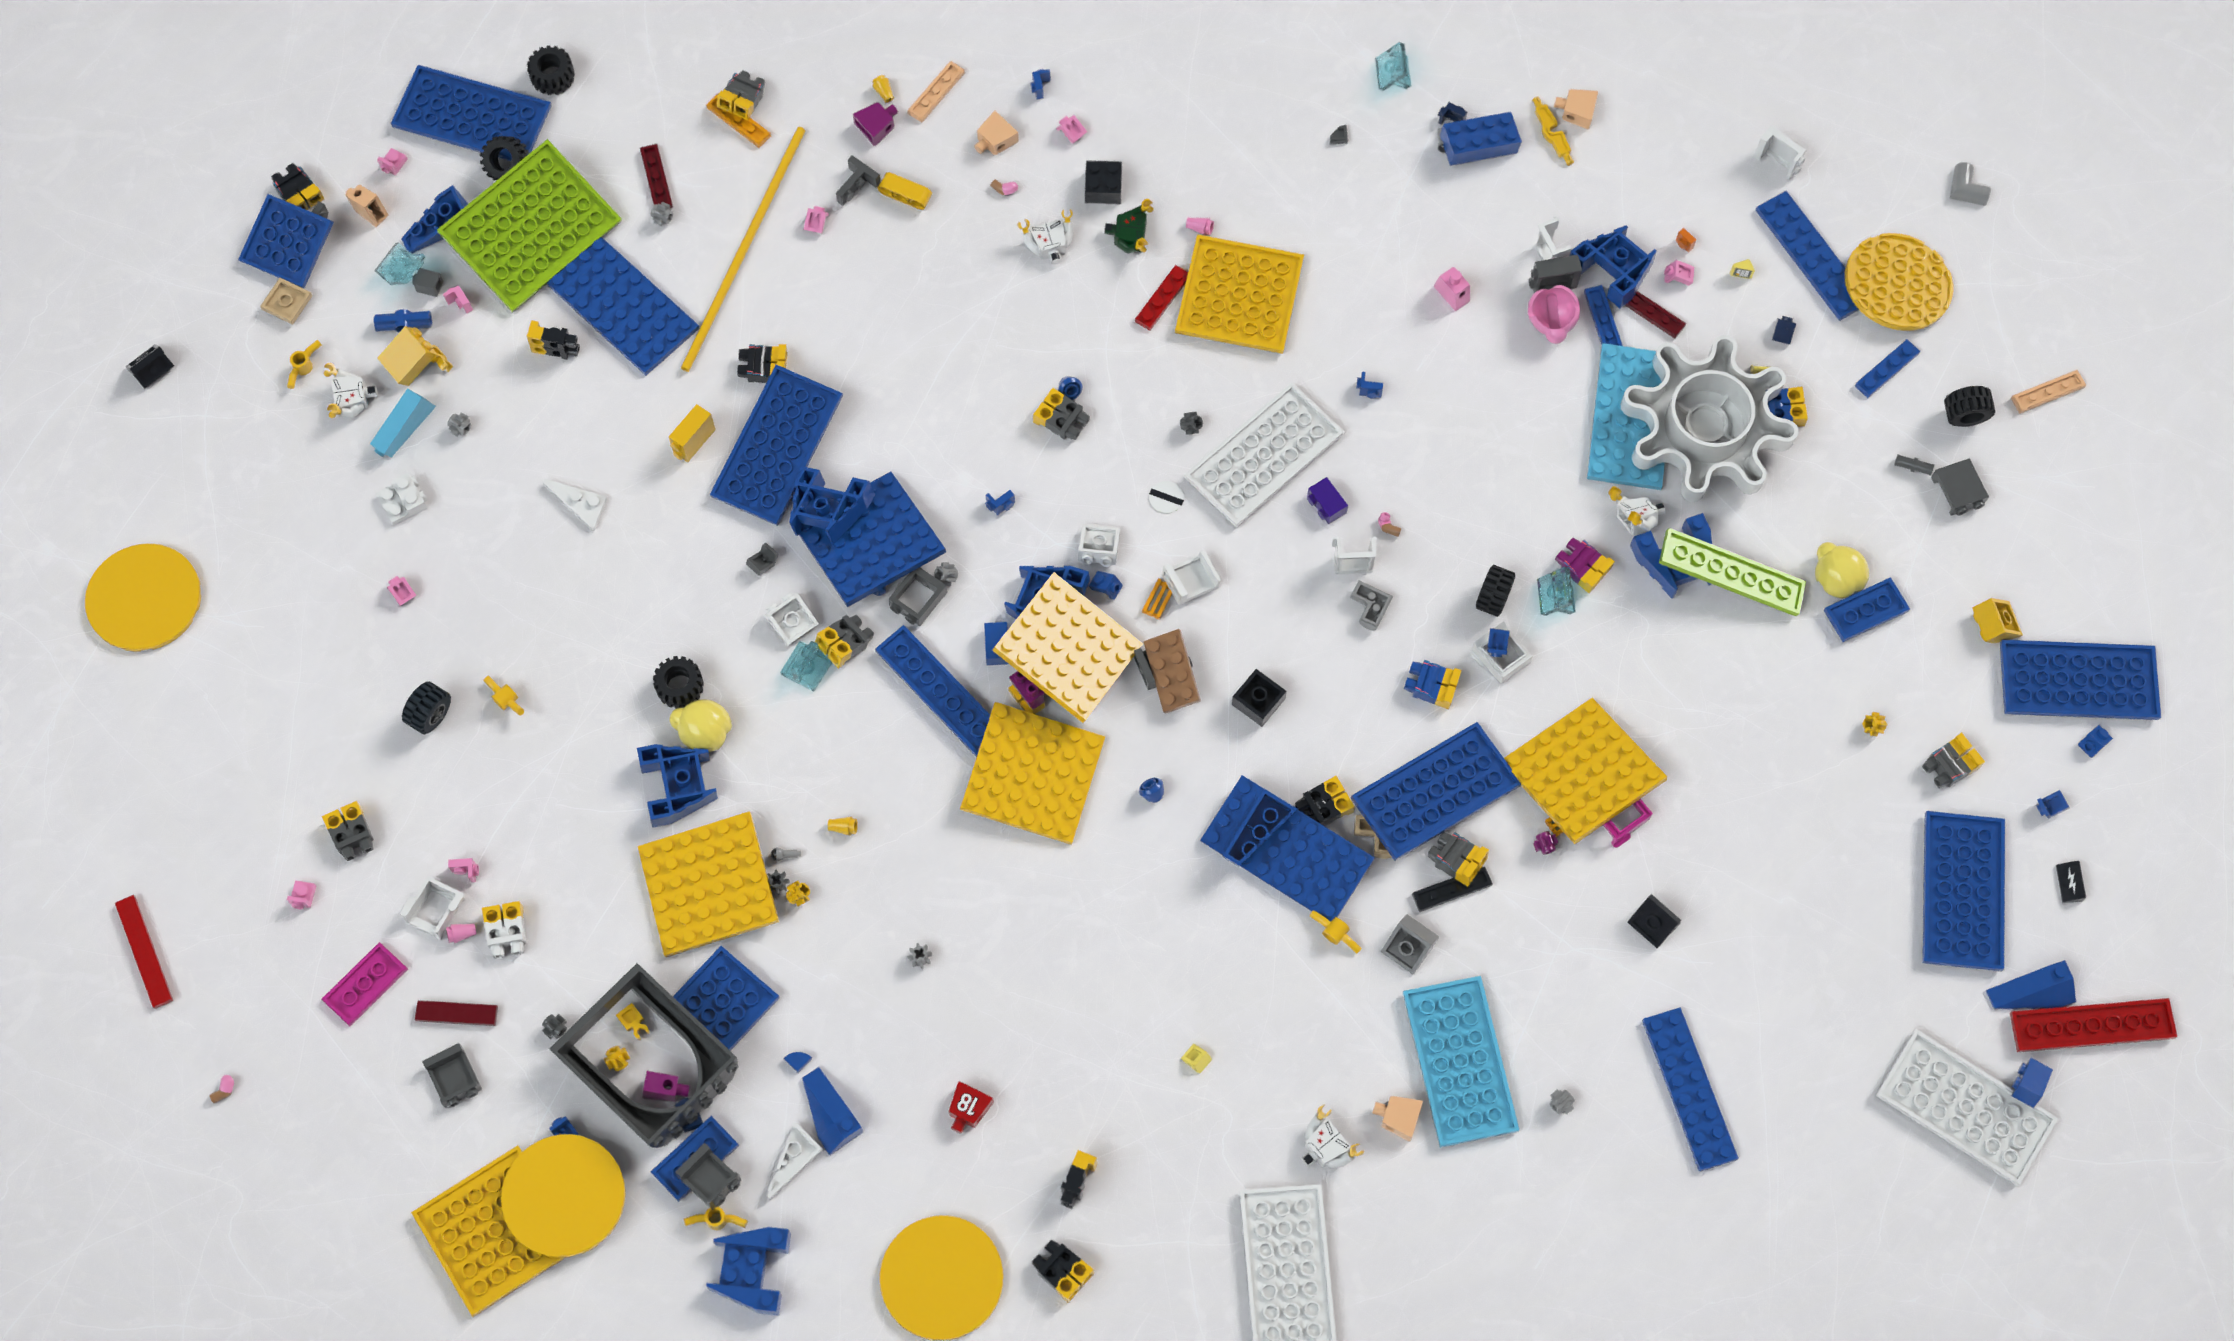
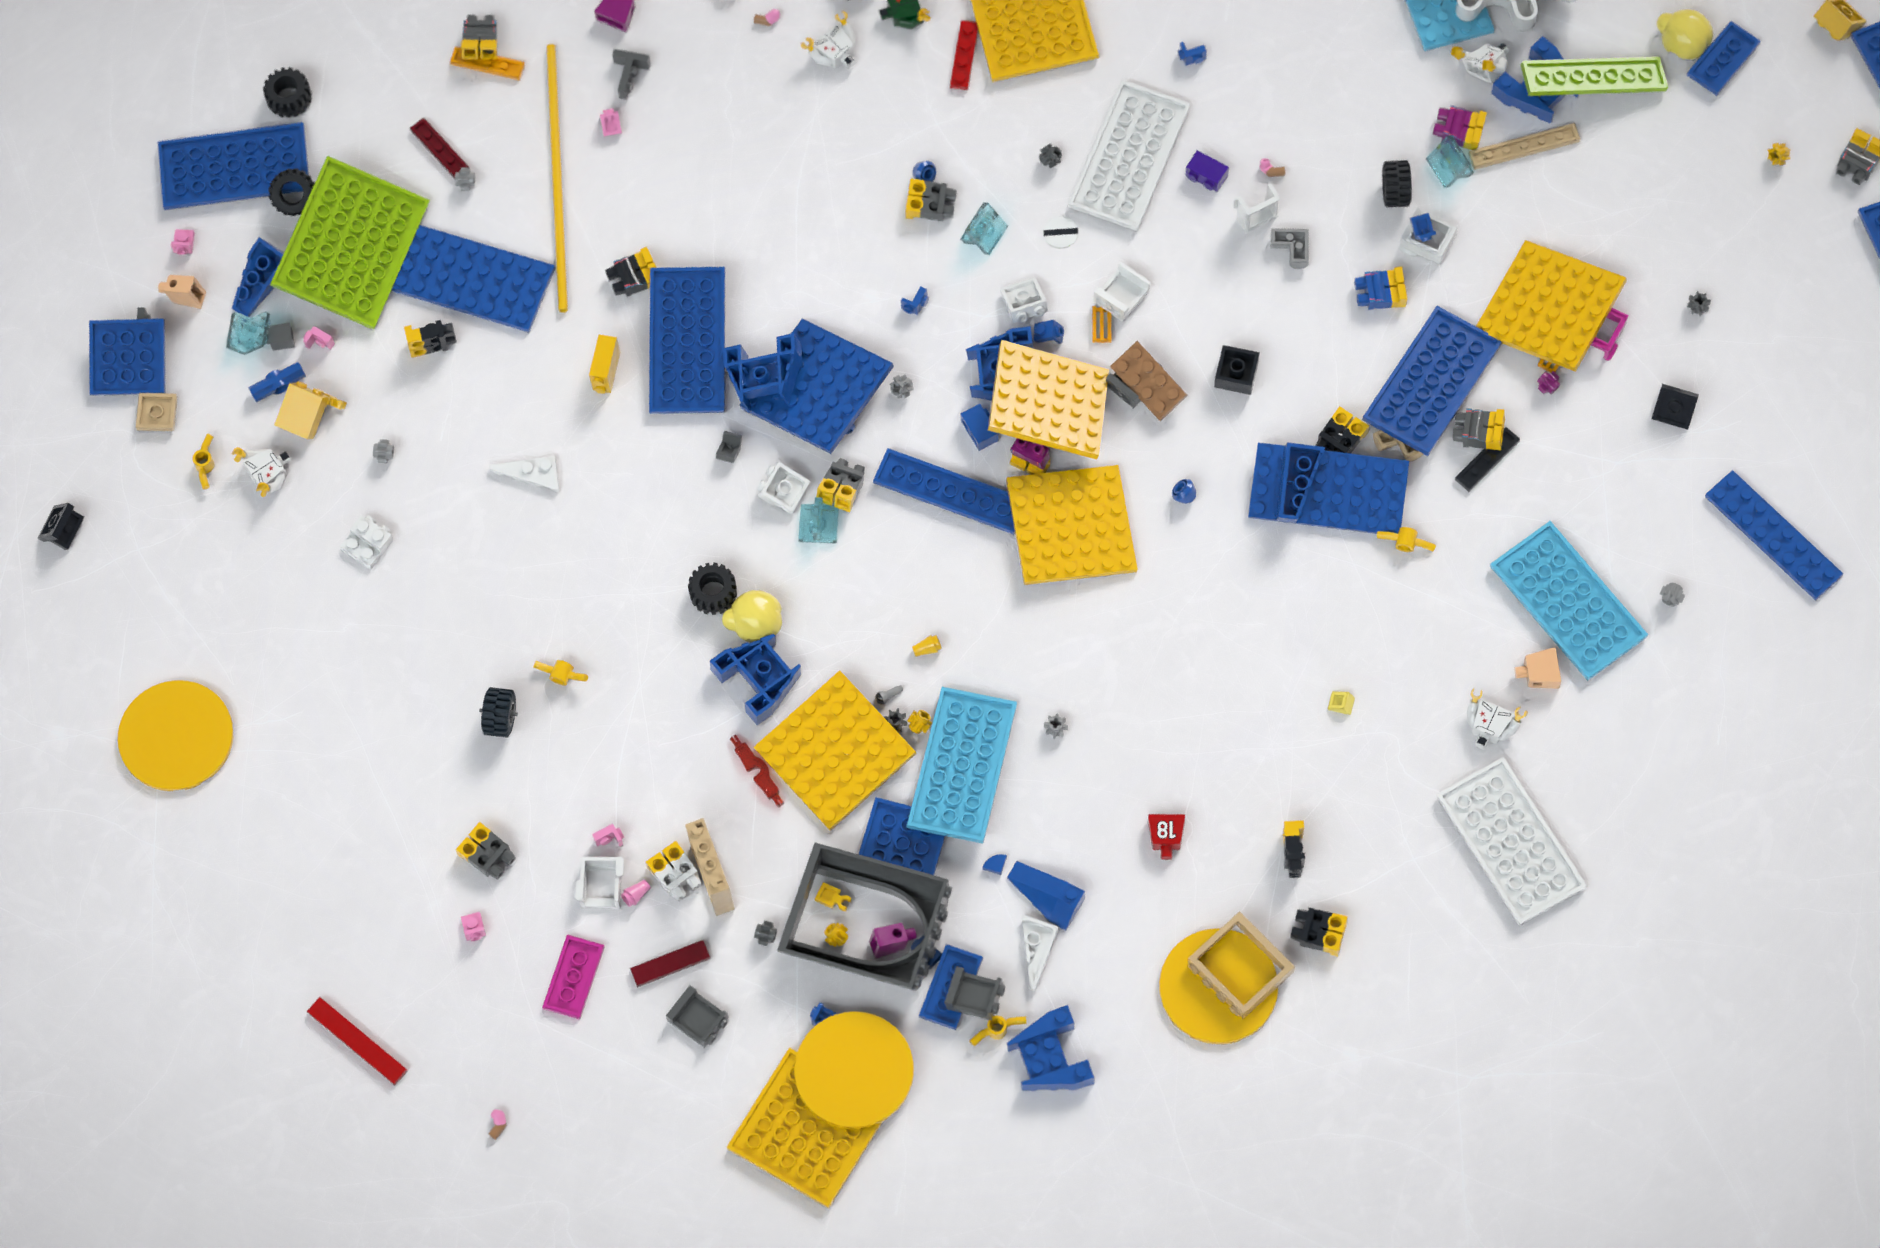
camera: 20 degrees left, 0 degrees up
black hips [271,163,324,210] -> none
medium azure slope [370,388,436,458] -> none
bright pink bracket [387,576,416,606] -> none
yellow beam [878,172,932,210] -> none
dark grey window [889,567,947,626] -> none
light grey slope [1381,914,1439,974] -> none
none -> tan window [685,818,735,916]
none -> clear red piece [730,735,784,808]
none -> medium azure plate [907,687,1017,844]
none -> clear light blue bracket [960,202,1008,255]
none -> tan window [1188,911,1295,1019]
none -> tan tile [1468,123,1580,170]
none -> dark grey gear [1687,291,1711,316]

